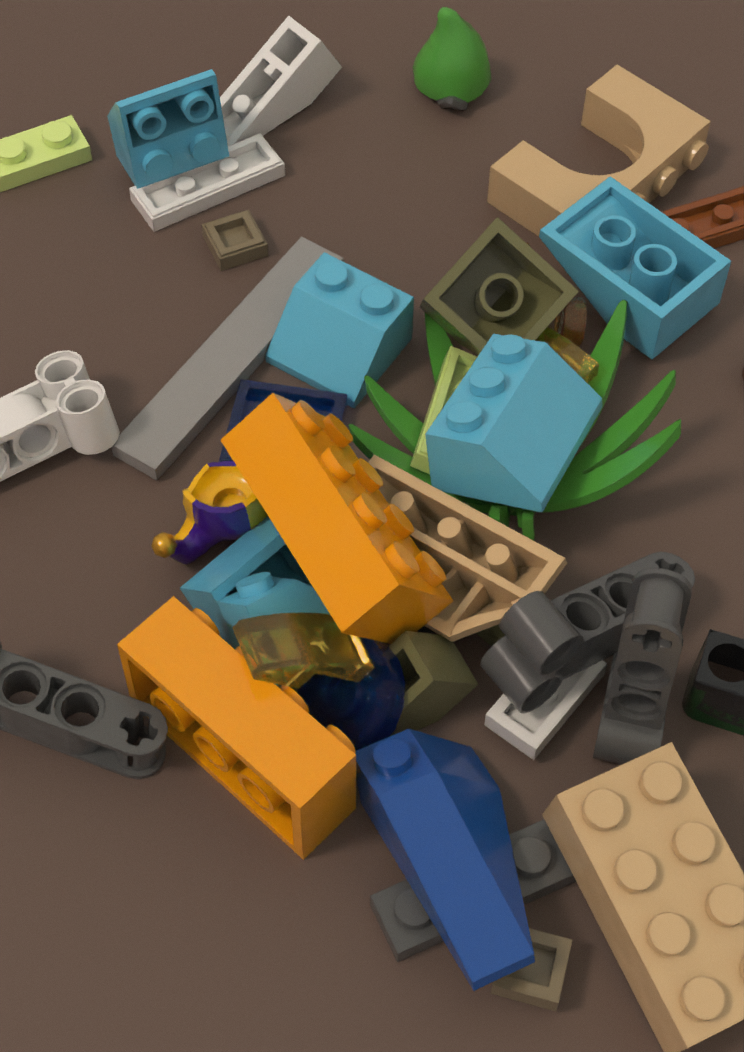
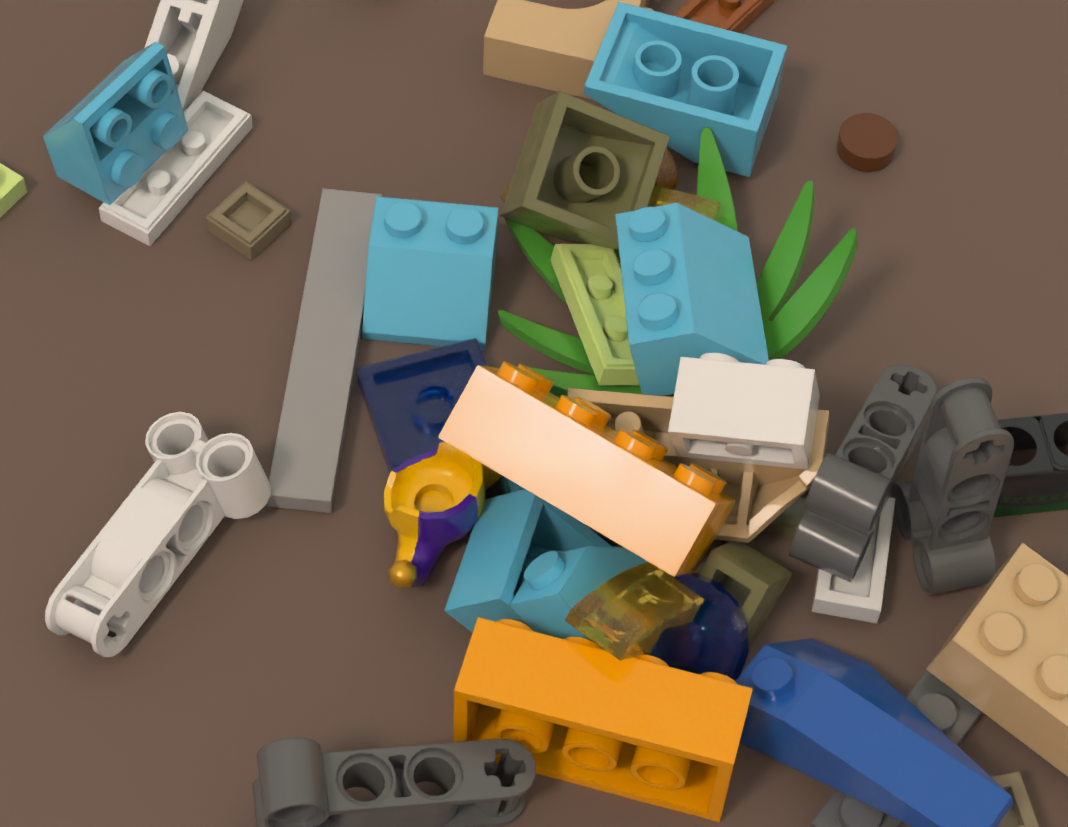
camera: 30 degrees left, 0 degrees up
none -> white brick [668,353,820,470]

